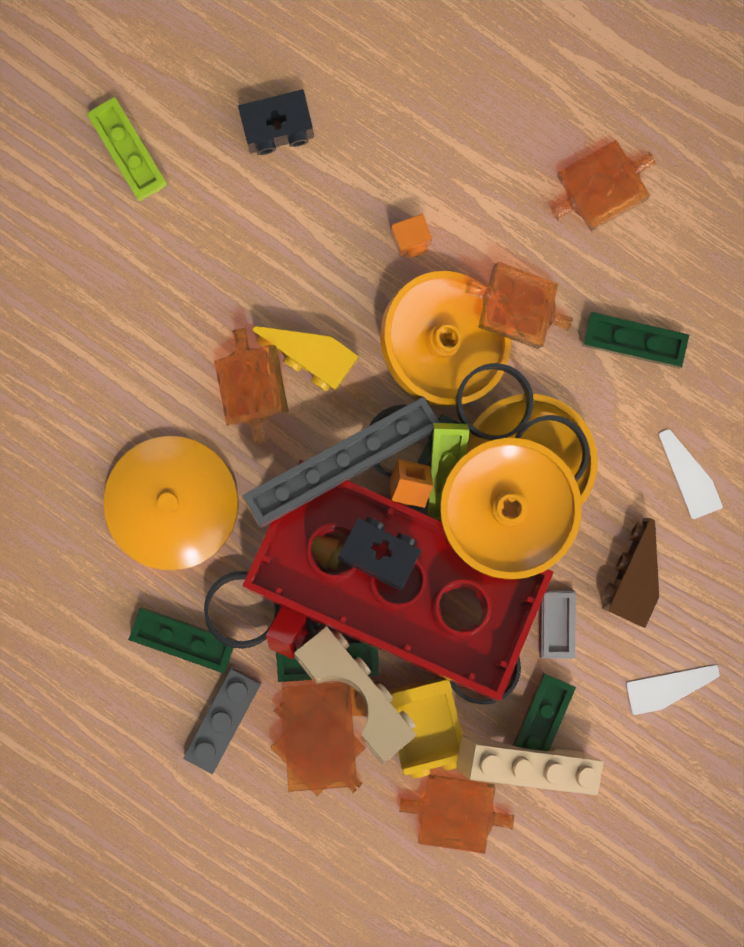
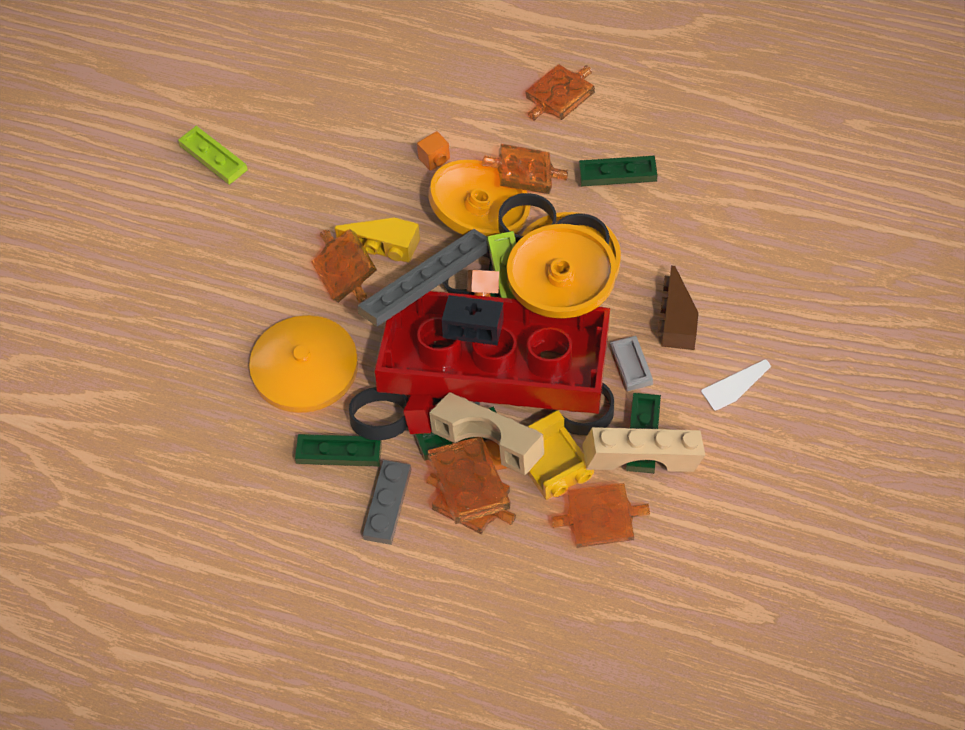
camera: 10 degrees left, 30 degrees down
black brick [238,89,314,155] -> none
white sticker [659,429,723,519] -> none

